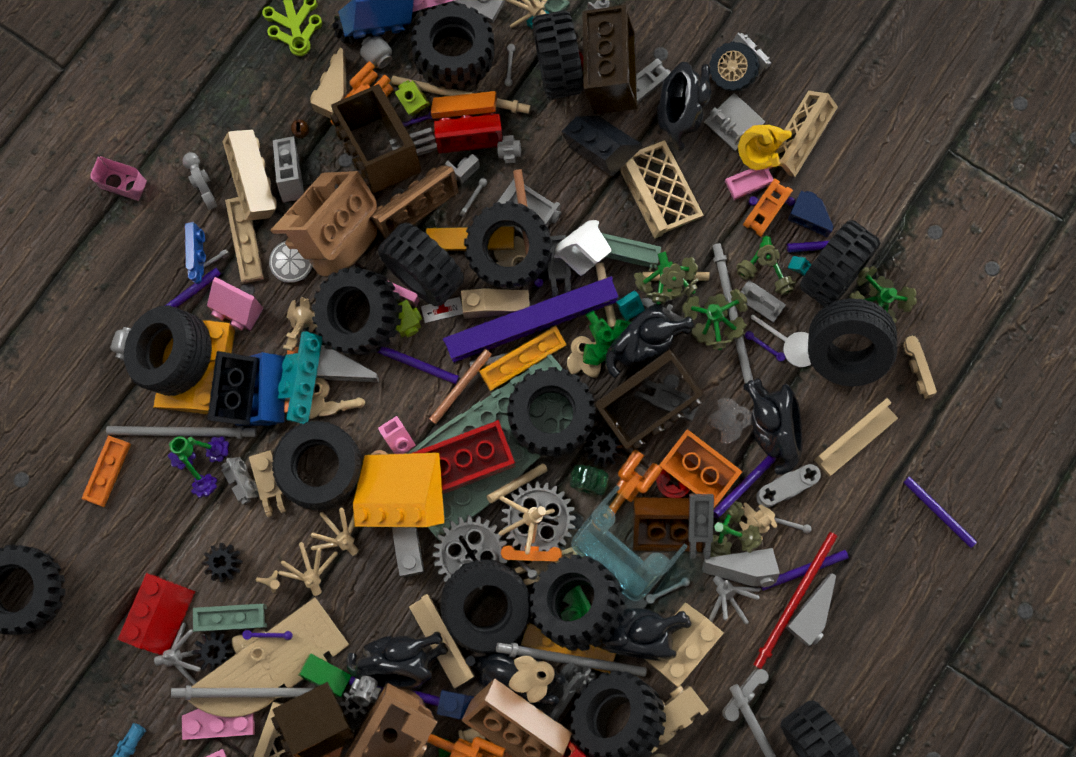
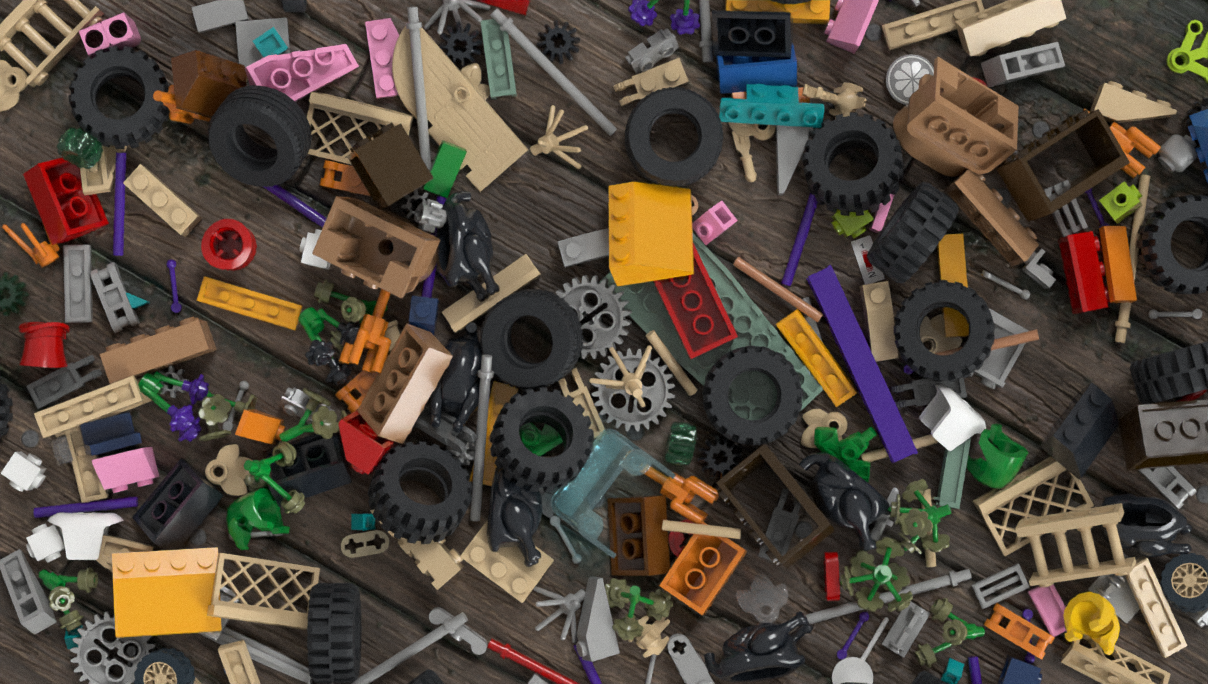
camera: 80 degrees right, 10 degrees up
dark purple hinge [242,630,293,640] -> none
tan bar [256,570,280,593] -> none
reddish brown hinge [291,119,309,138] -> none
tan plant [311,508,359,556] -> none
light grey gear [497,135,521,163] -> none
orange plate [501,545,562,561] -> none
tan plate [509,656,555,703] -> none
light grey hinge [515,549,538,580] -> none
teal plate [616,290,645,321] -> none
dark grey hinge [688,494,714,559] -> none
dark purple bar [713,456,776,519] -> none
none -> light grey bar [490,8,617,136]
none -> tan bar [662,520,741,539]
none -> red beam [824,552,840,601]
none -> green piece [966,424,1028,488]
none -> light grey tile [971,563,1029,609]
none -> tan fence [1015,503,1136,588]
none -> tan tile [1125,556,1187,658]

